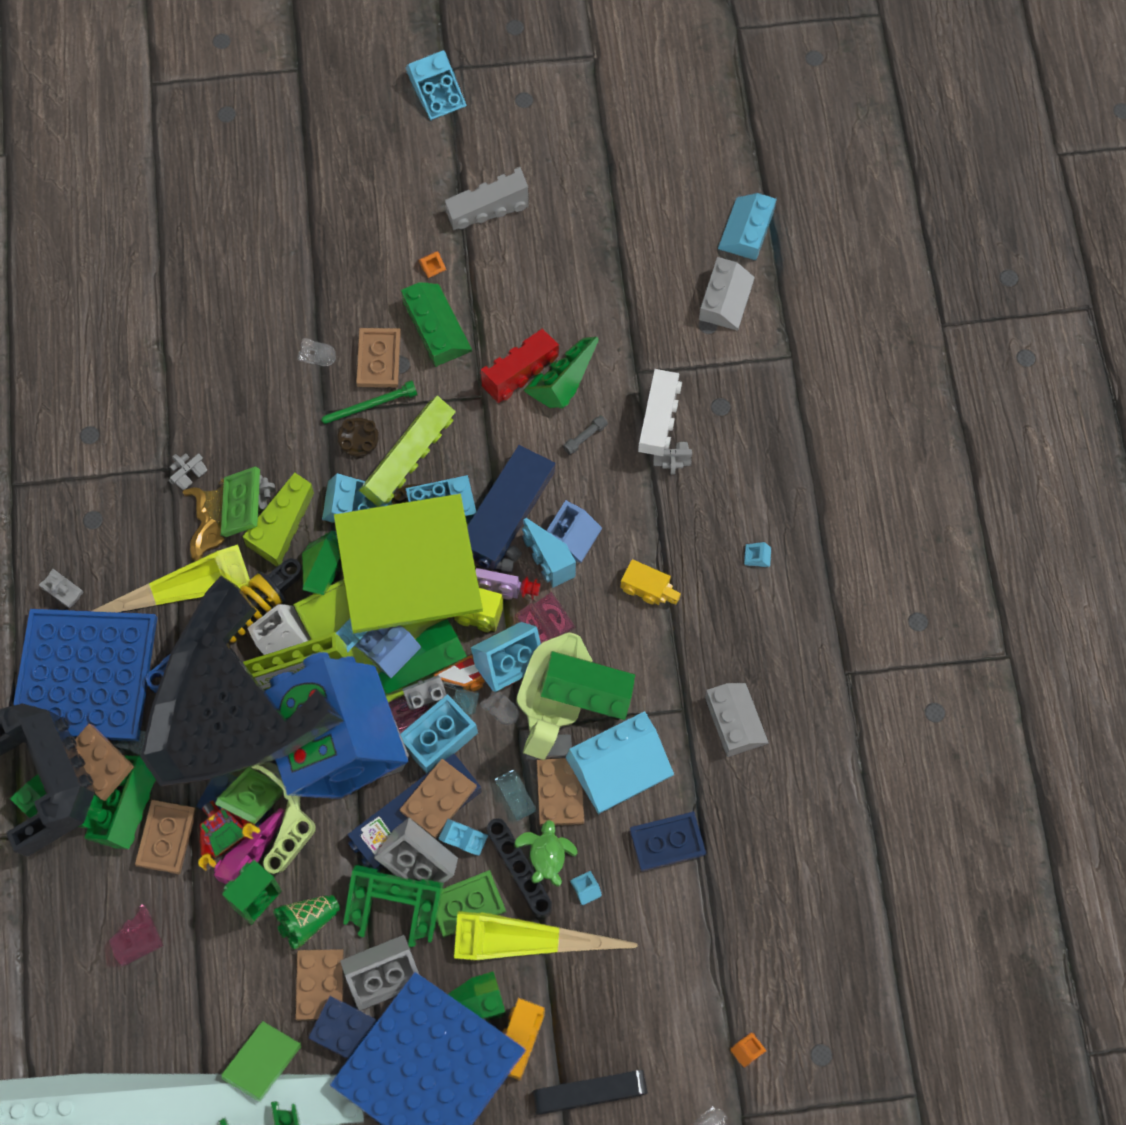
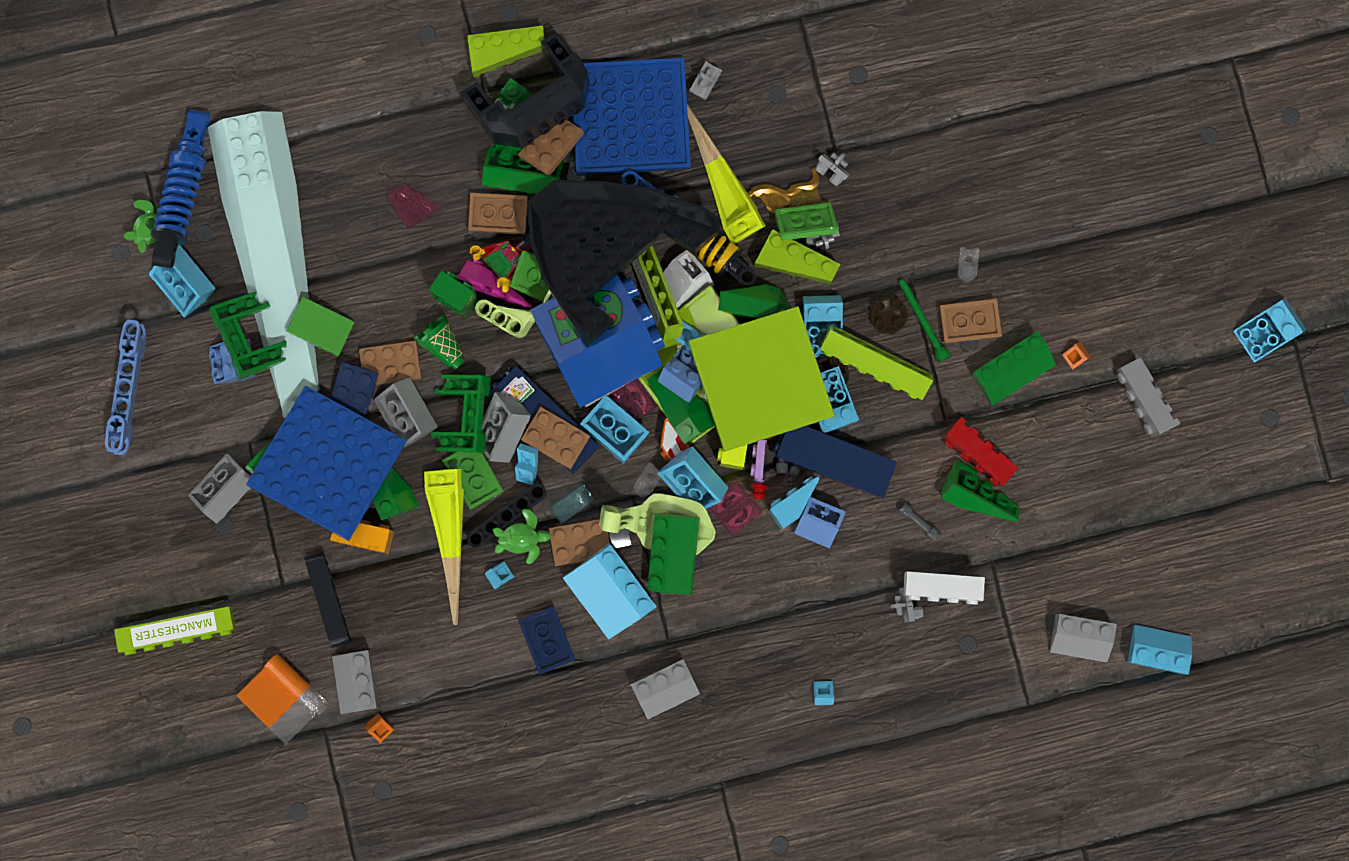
camera: 80 degrees right, 15 degrees up
light grey hips [402,675,447,710] -> none
clear light blue plate [454,688,479,715] -> none
yellow hinge [621,559,681,605] -> none
none -> light grey slope [332,650,379,714]

